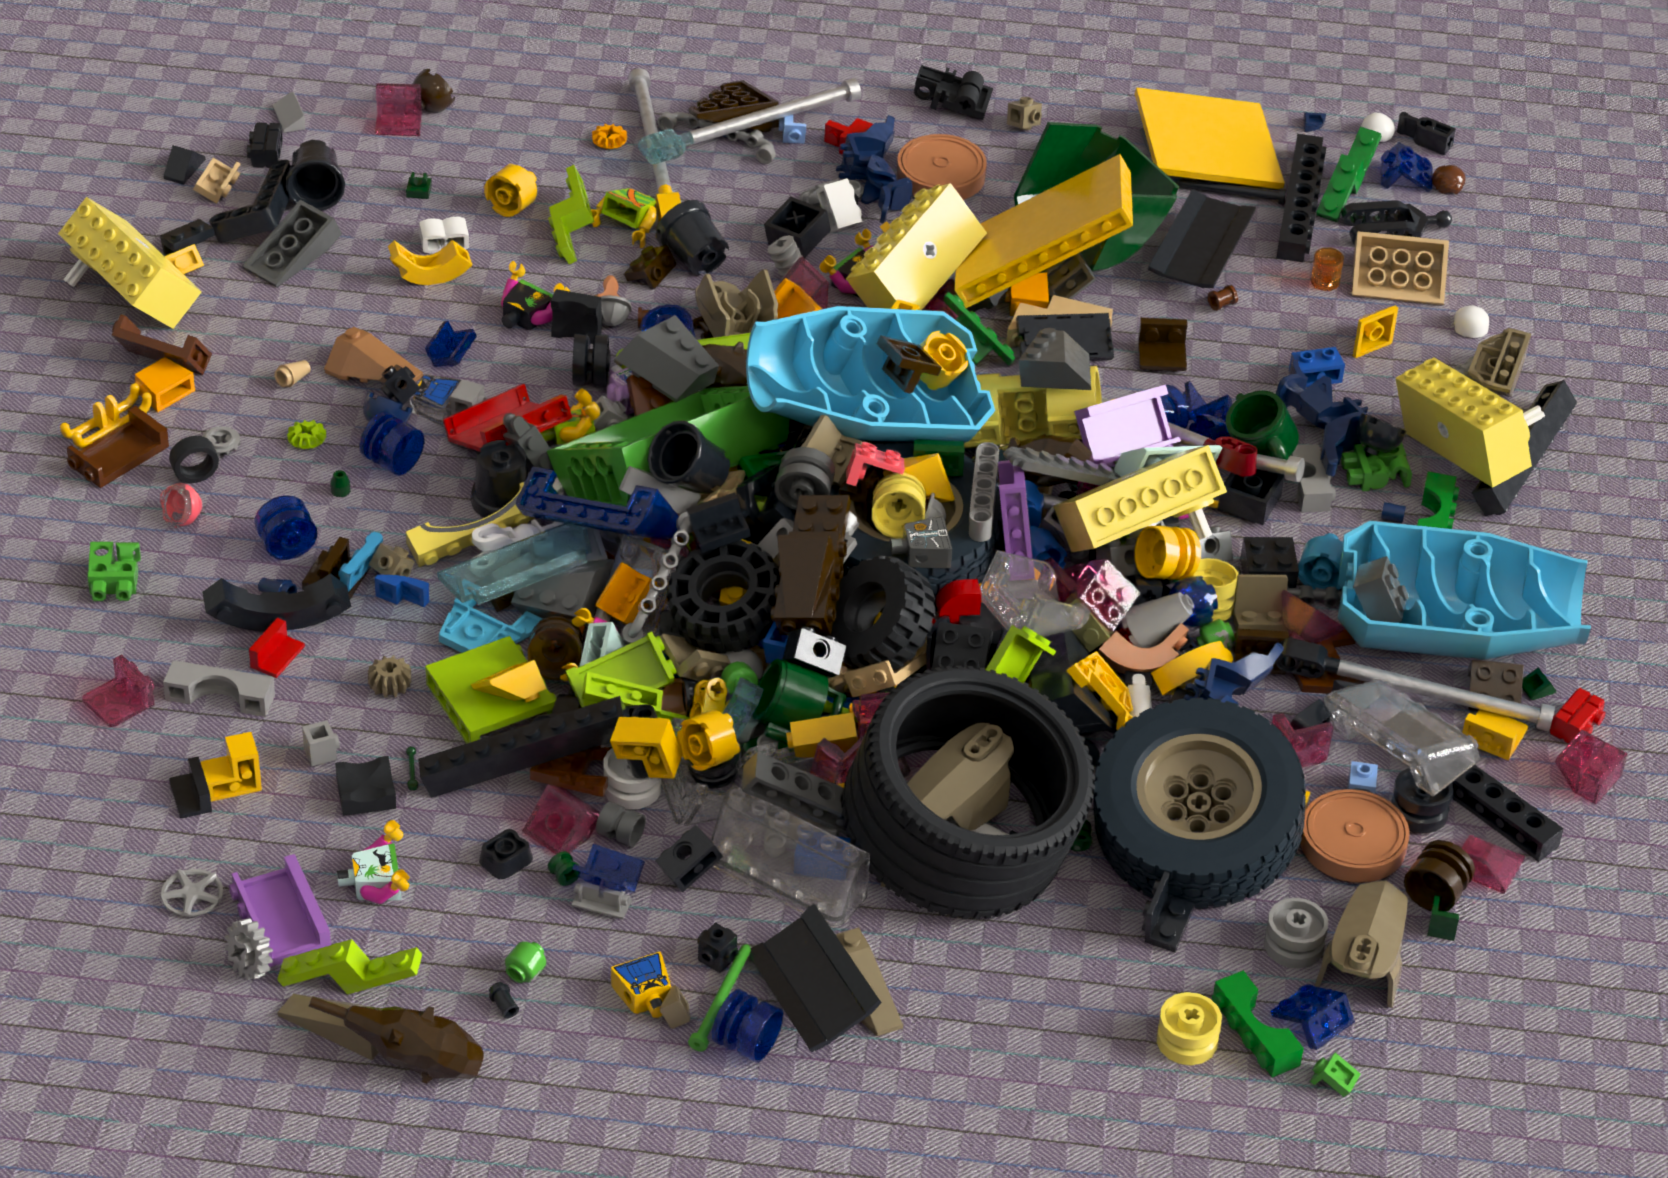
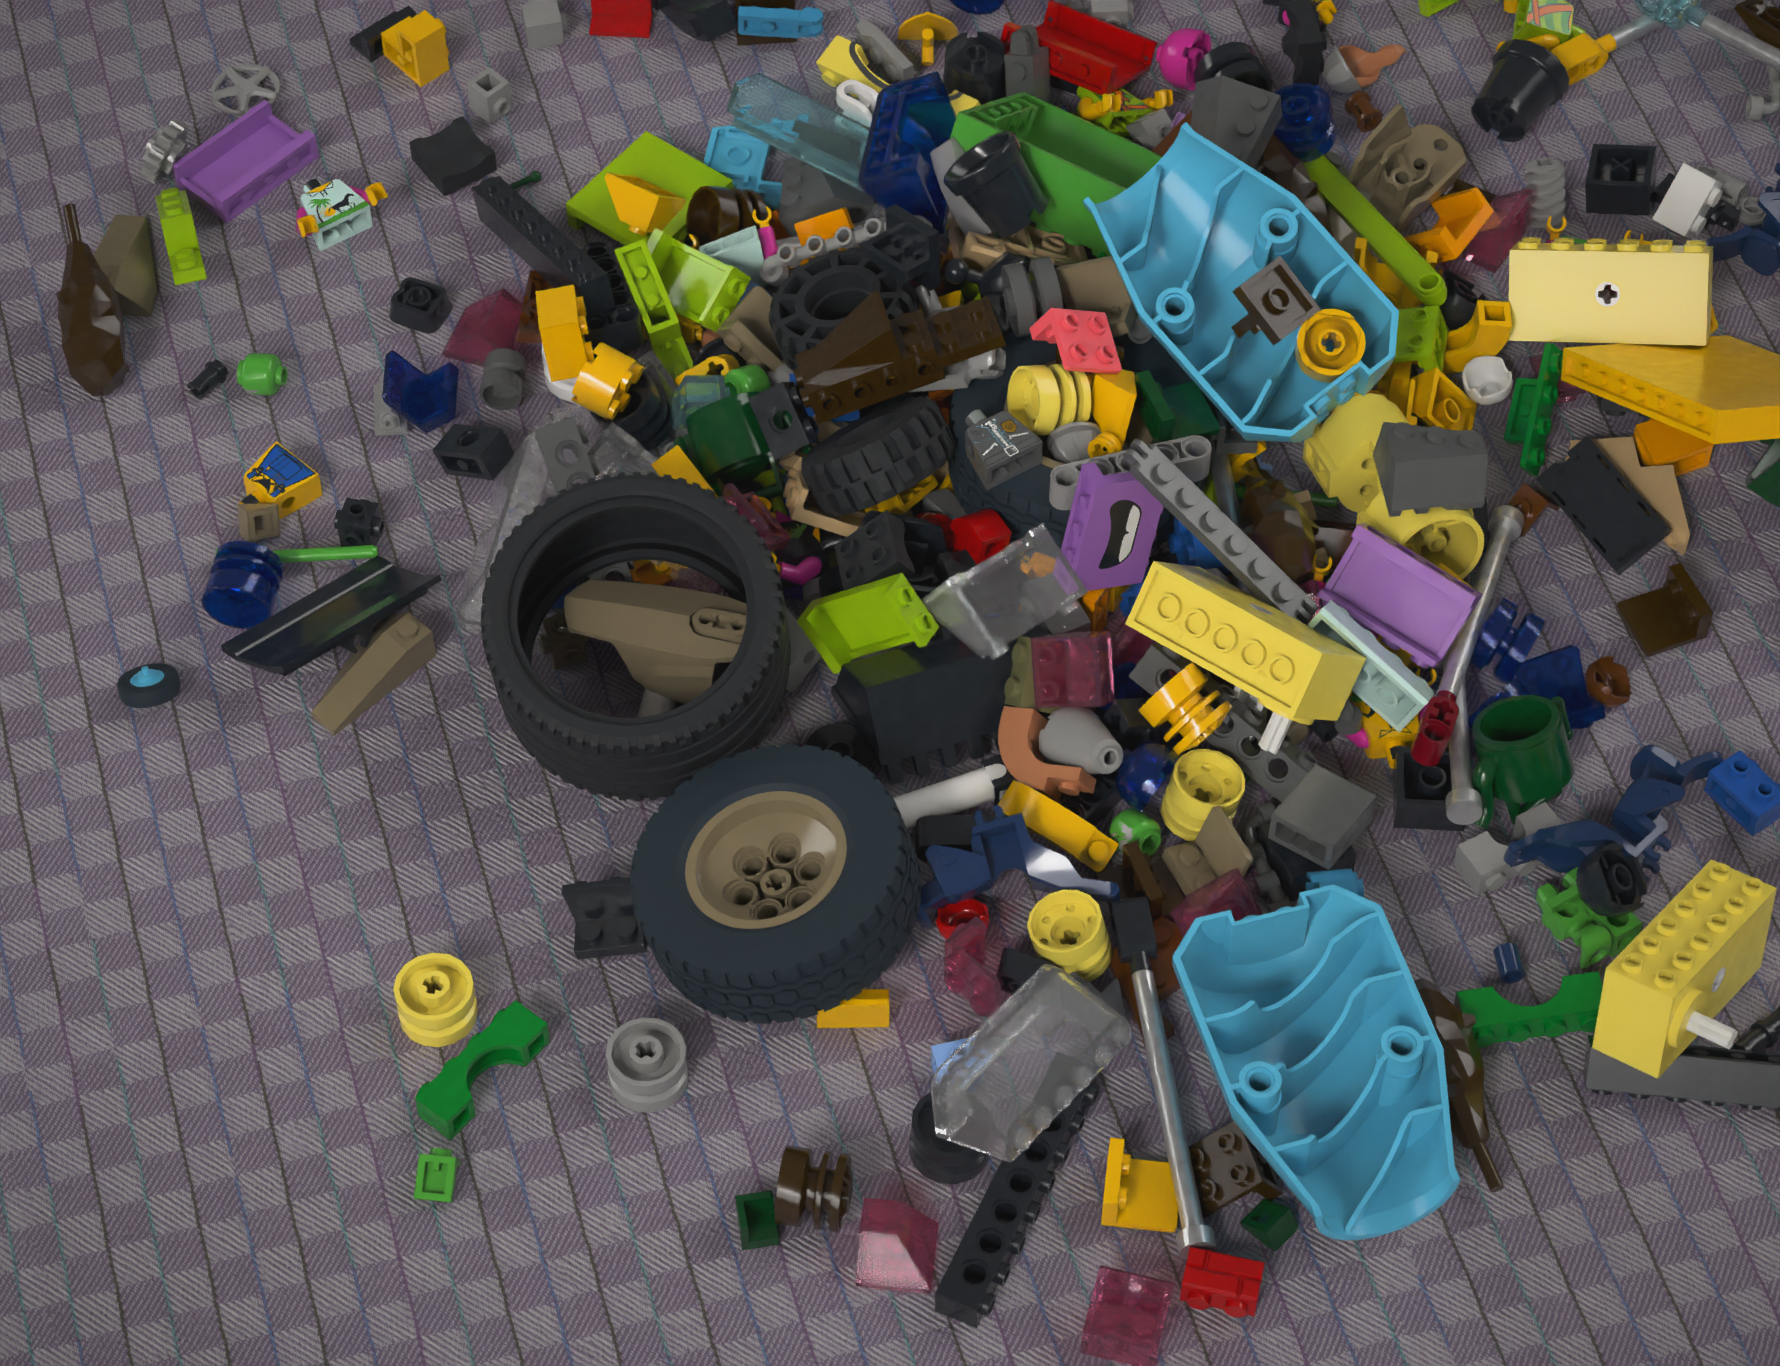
camera: 70 degrees right, 10 degrees up
dark tan brick [368,543,415,577] -> none
dark tan gear [368,655,412,698] -> none
blue slope [375,575,430,607] -> none
dark green wheel [547,851,582,886] -> none
dark brown bracket [624,245,676,289] -> none
dark grey slope [1044,252,1096,299] -> none
yellow wing [1067,651,1133,730] -> none
clear blue bracket [1270,984,1355,1050] -> none
nougat brick [1300,789,1409,883] -> none
dark tan piece [1314,881,1408,1008] -> none
dark grey brick [1353,556,1409,623] -> none
none -> black wheel [117,663,180,708]
none -> light grey hinge [856,20,914,91]
none -> yellow shield [898,12,958,66]
none -> light yellow wheel [1027,889,1113,985]
none -> yellow bush [1087,432,1122,458]
none -> dark pink cylinder [1156,28,1212,91]
none -> dark grey brick [1268,765,1377,870]
none -> reddish brown hair [1584,655,1632,708]

